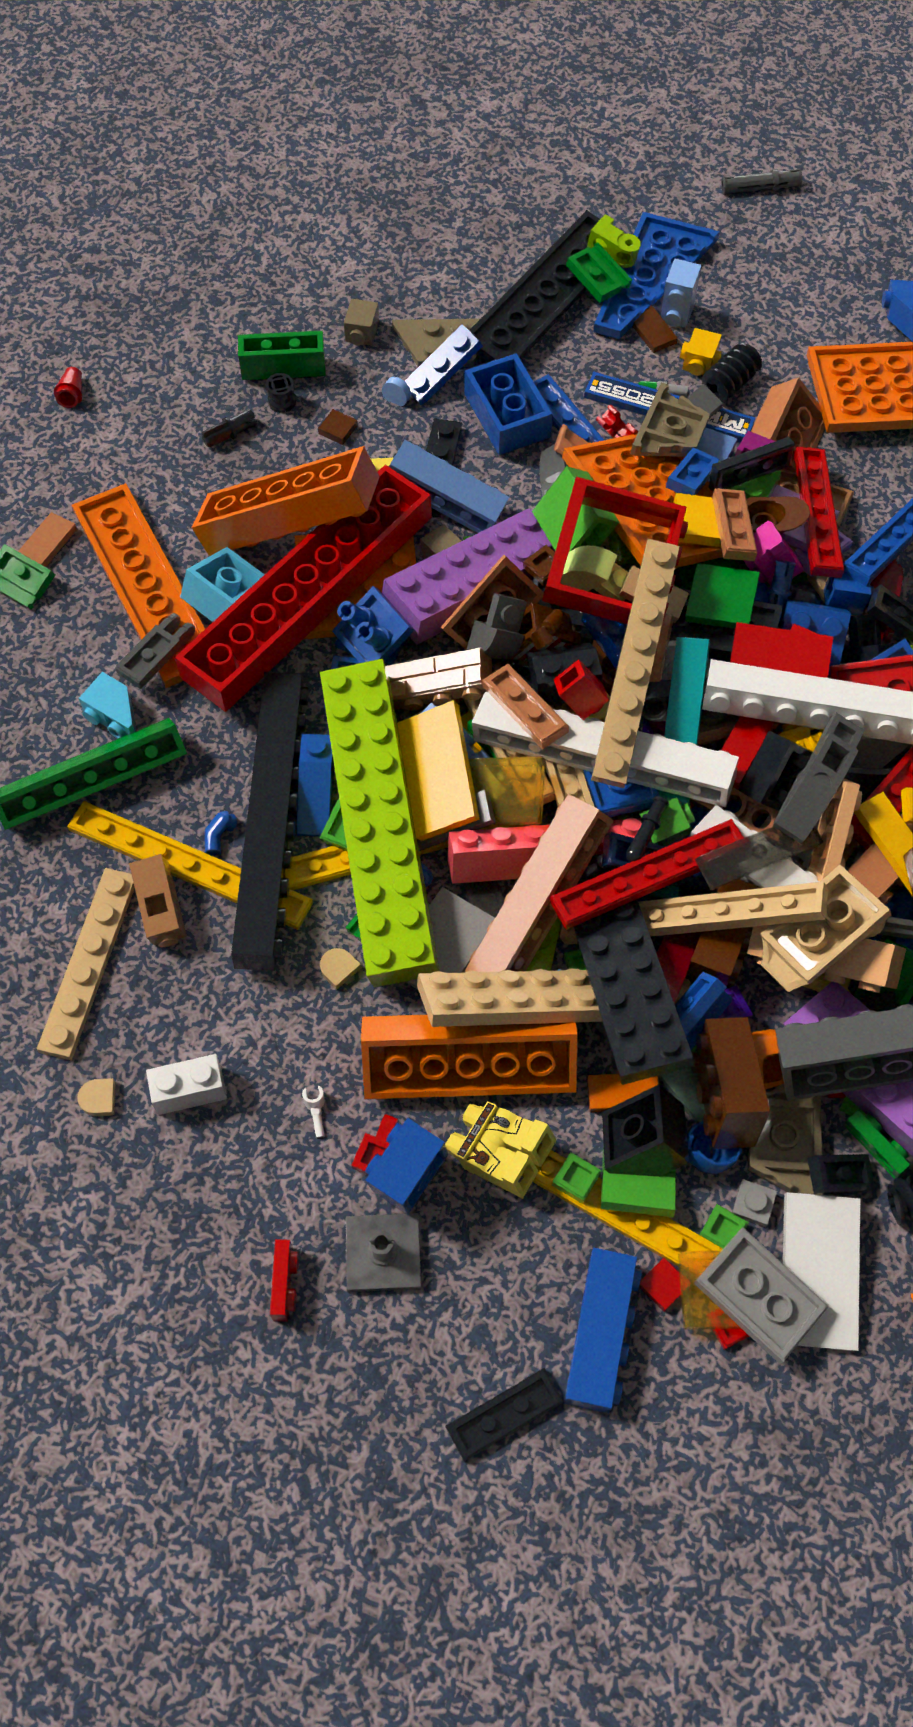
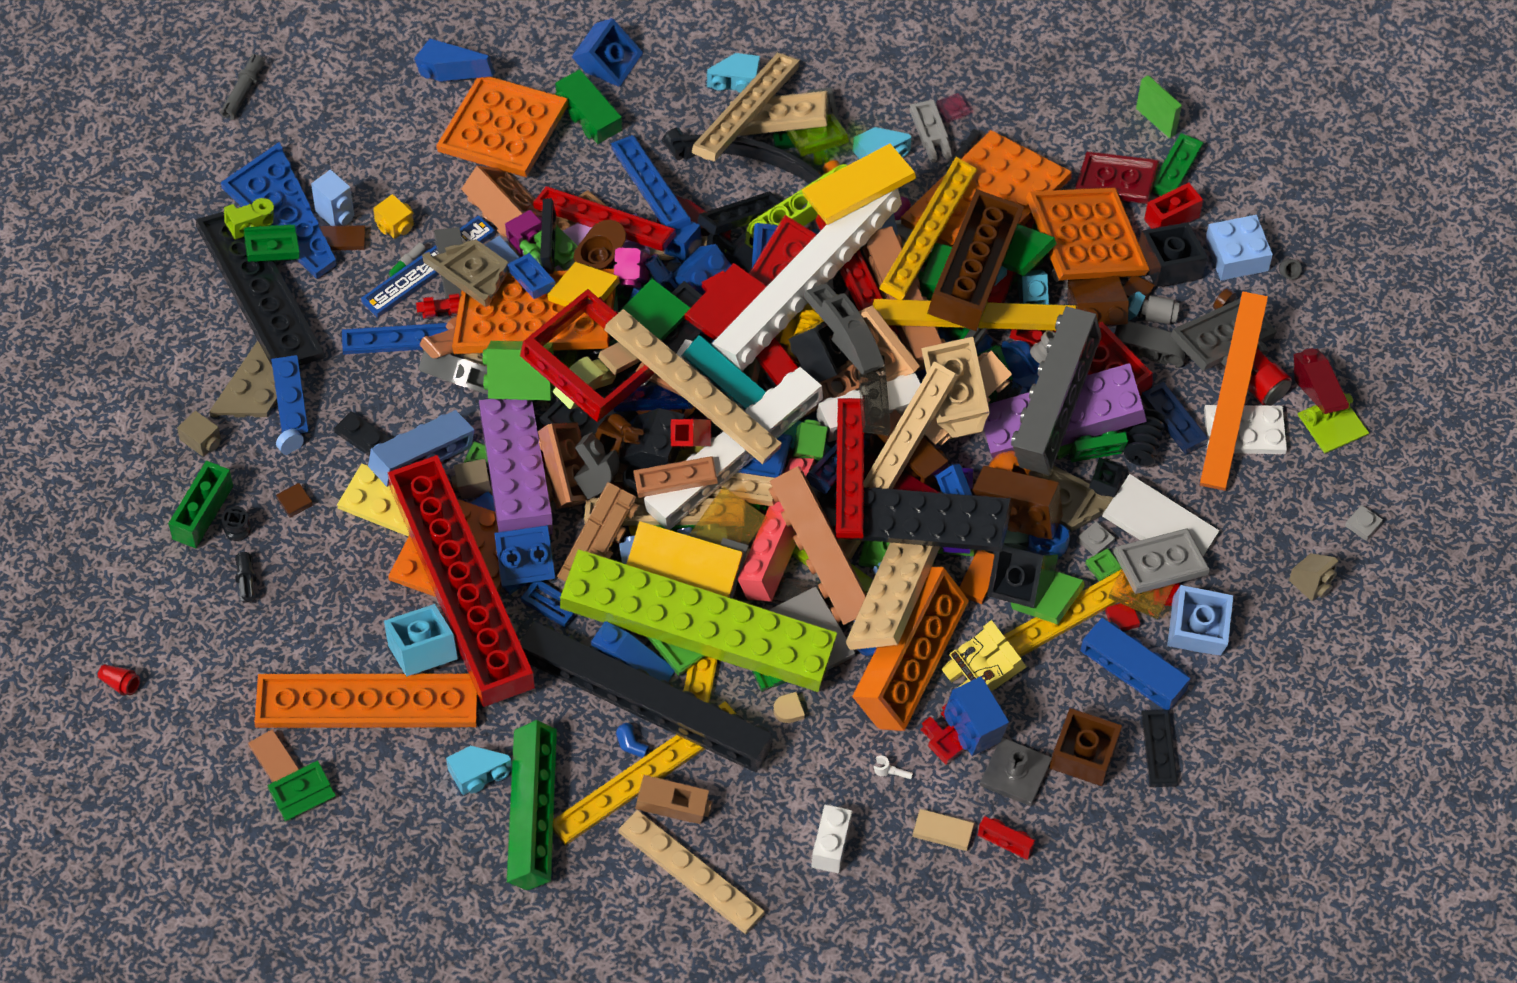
camera: 65 degrees left, 5 degrees down
tan tile [77,1078,115,1116] -> none
dark grey hinge [115,613,196,689] -> none
orange brick [191,446,380,556] -> none
blue brick [464,353,553,455] -> none
reddish brown tile [523,544,555,586] -> none
bright green tile [552,1152,602,1204] -> none
black piece [626,796,669,862] -> none
black piece [702,343,762,404] -> none
nougat tile [712,488,757,561] -> none
none -> tan tile [913,809,974,851]
none -> reddish brown brick [1050,708,1122,787]
none -> light blue brick [1167,585,1233,655]
none -> dark tan slope [1289,553,1339,601]

